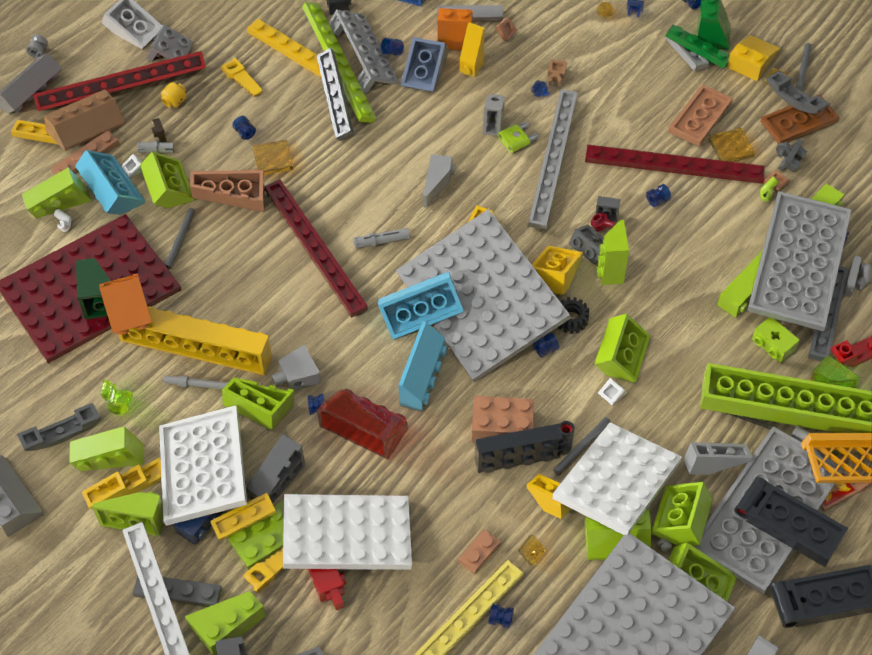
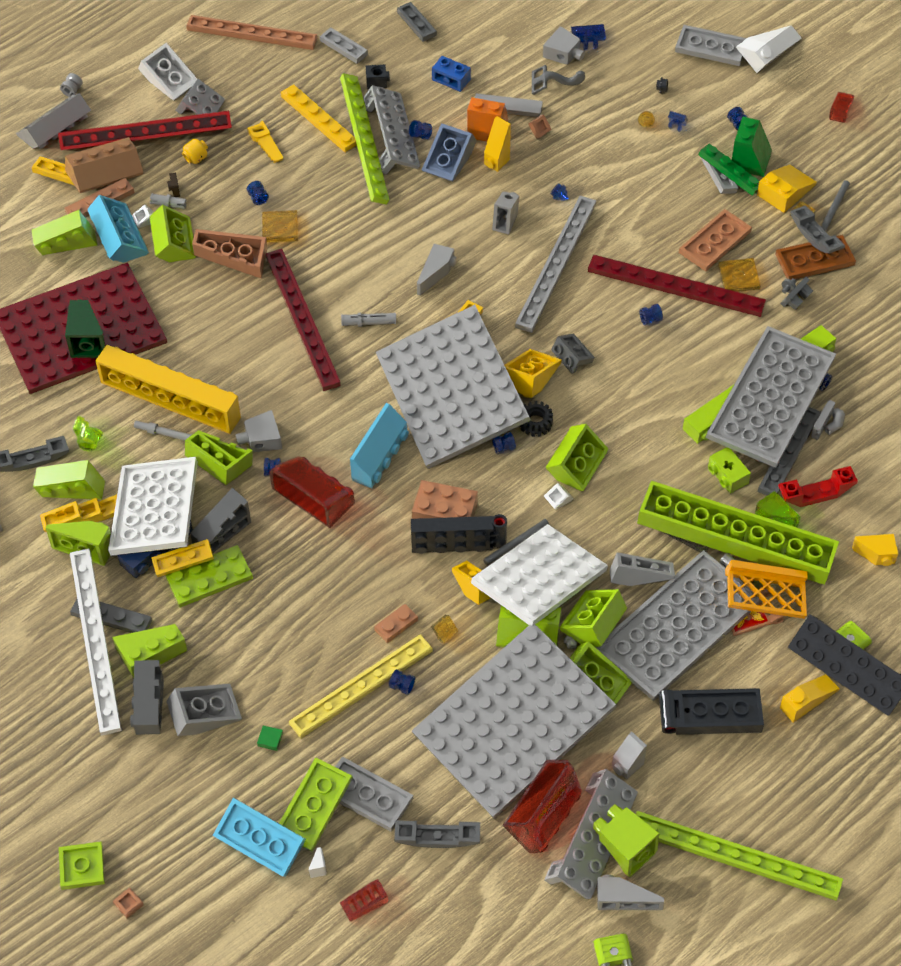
camera: 10 degrees right, 0 degrees up
white arm [54,209,72,232] -> none
orange slope [99,274,152,335] -> none
dark grey bar [165,208,195,269] -> none
yellow piece [243,548,283,593] -> none
white plate [283,494,412,570] -> none
red hinge [308,569,347,611] -> none
plate [317,48,354,141] -> none
medium azure slope [378,271,464,339] -> none
lime piece [498,122,539,153] -> none
medium nougat plate [548,59,567,87] -> none
dark red plate [591,213,617,232] -> none
dark grey piece [595,196,621,222] -> none
lime slope [596,220,629,285] -> none
black hinge [734,477,848,567] -> none
lime arm [760,176,779,202] -> none
nougat tile [763,170,789,193] -> none

